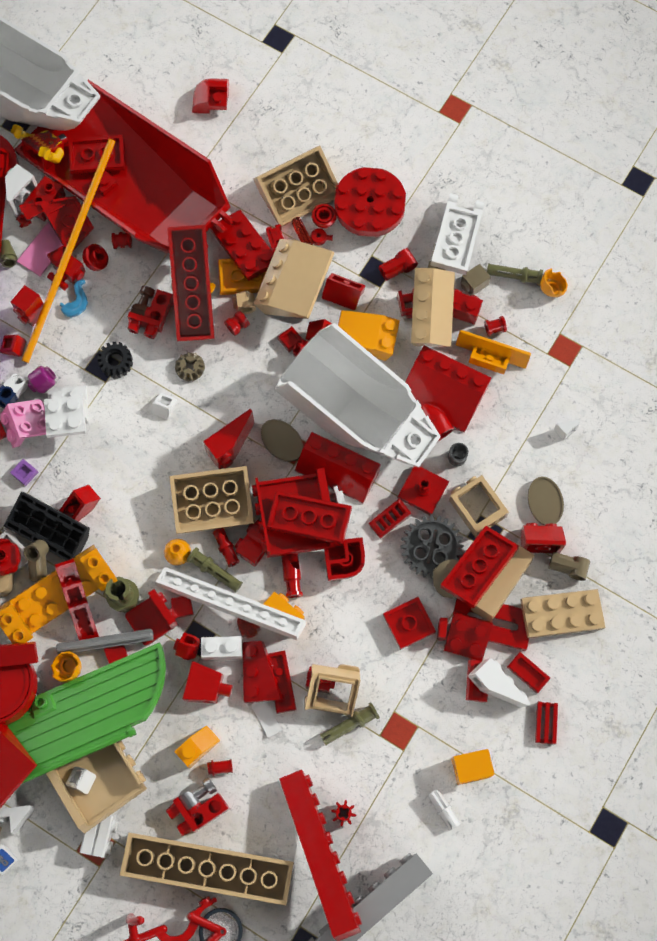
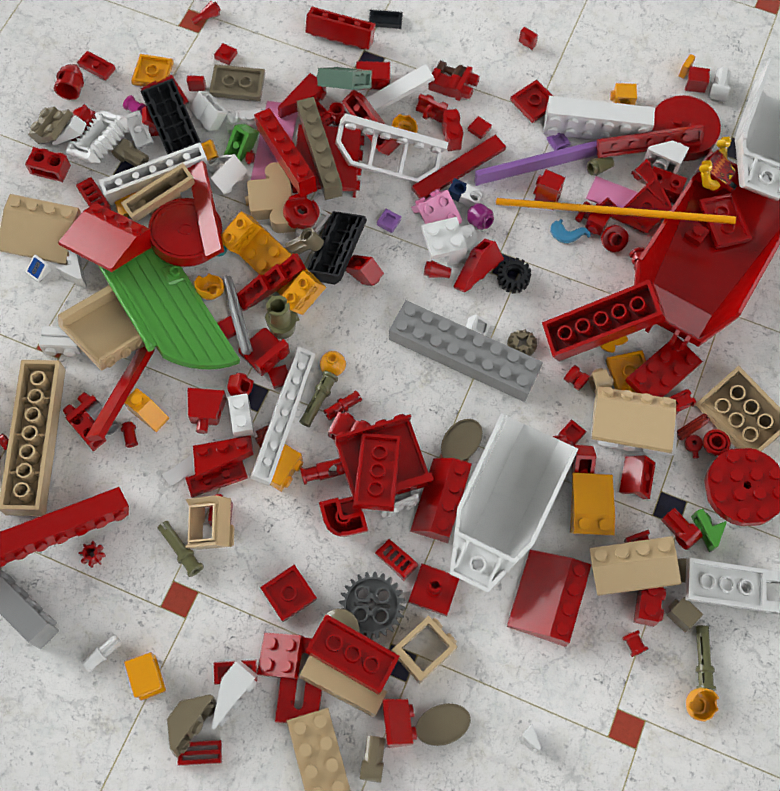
camera: 80 degrees right, 5 degrees down
red slope [0,335,26,357] -> none
white slope [65,766,96,794] -> none
red hips [127,286,174,339] -> none
tan slope [169,466,254,534] -> none
red slope [203,409,255,469] -> none
red helmet [421,403,454,442] -> none
red tile [437,617,448,641] -> none
dark grey wheel [448,443,469,466] -> none
light orange bracket [456,330,531,374] -> none
red tile [507,652,550,694] -> none
none -> red tile [86,346,155,441]
none -> dark tan slope [167,694,217,758]
none -> light grey brick [389,300,543,402]
none -> red cone [424,260,452,278]
none -> red slope [453,239,504,292]
none -> bright green slope [691,508,727,552]

